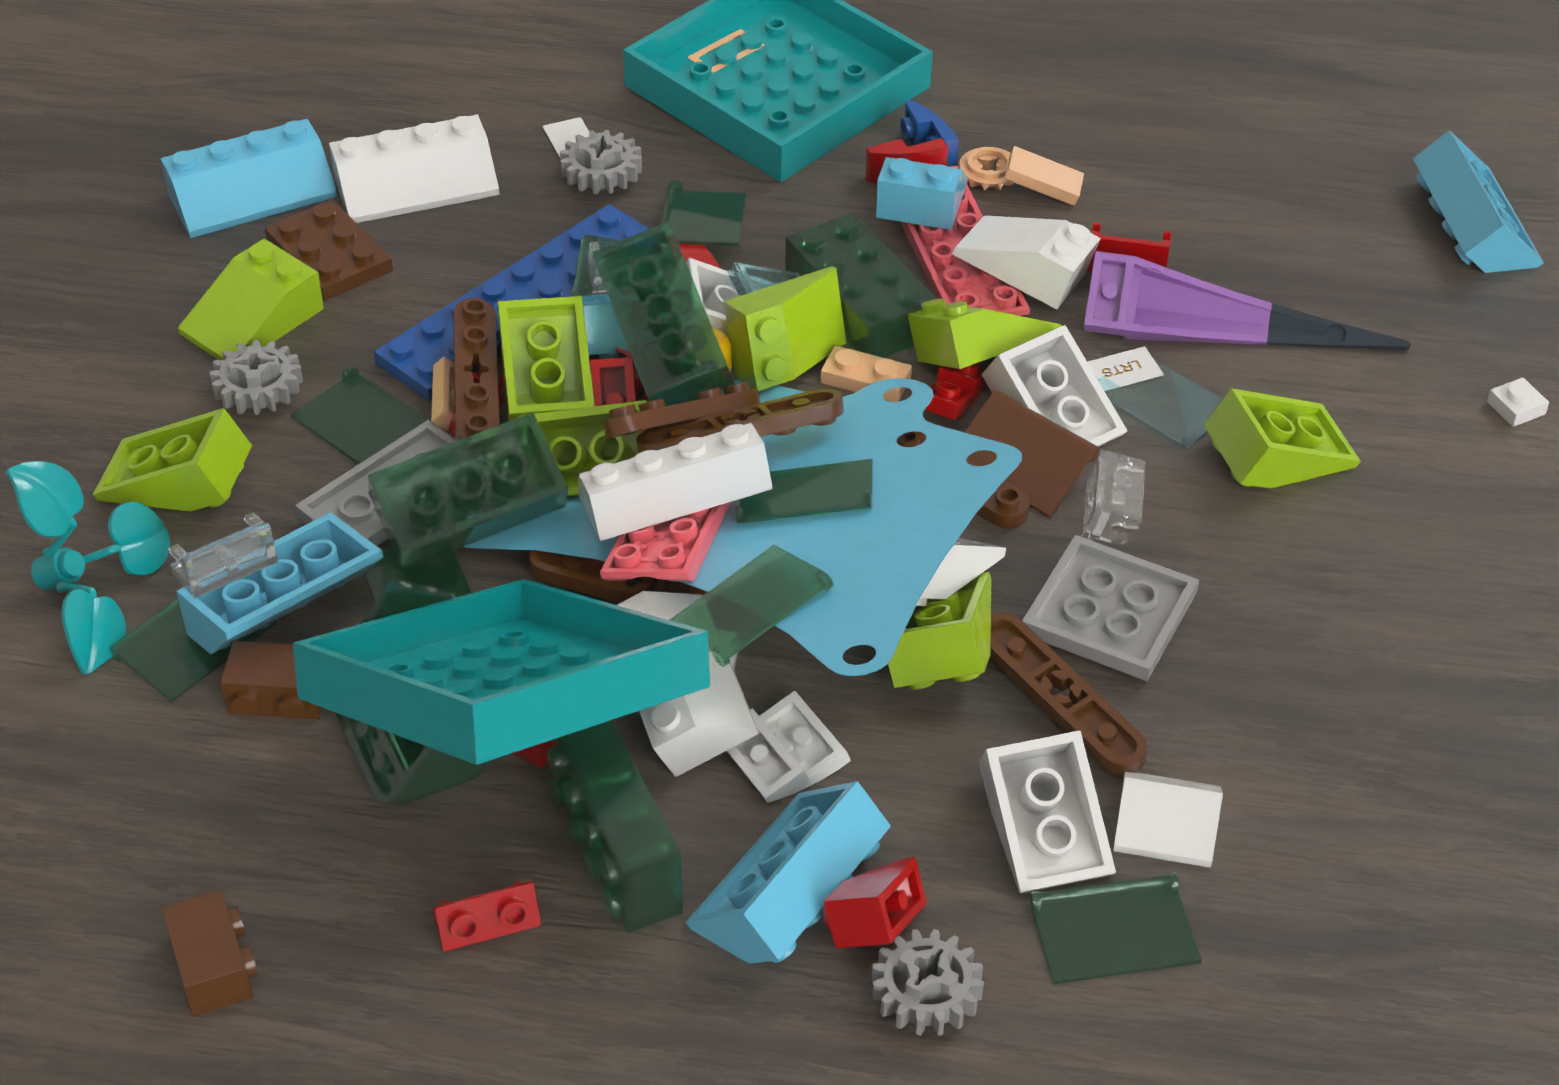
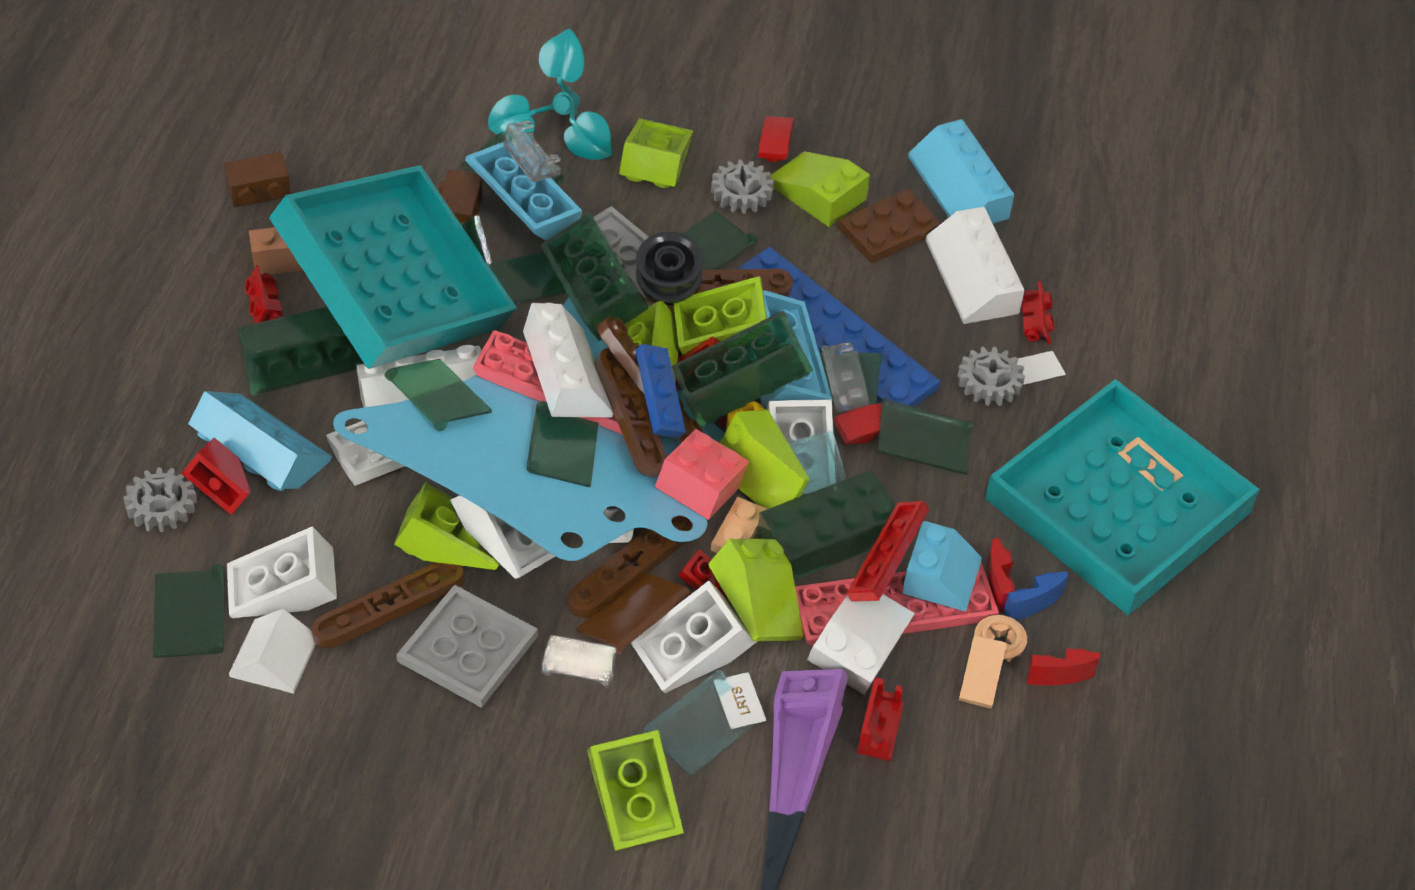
camera: 90 degrees right, 5 degrees up
none -> nougat slope [248,227,303,275]
none -> blue plate [635,344,686,438]
none -> black wheel [636,232,703,303]
none -> coral brick [655,429,750,520]
none -> red slope [758,116,794,162]
none -> red tile [847,501,930,602]
none -> red hinge [1022,281,1055,345]
none -> red slope [1027,648,1100,686]

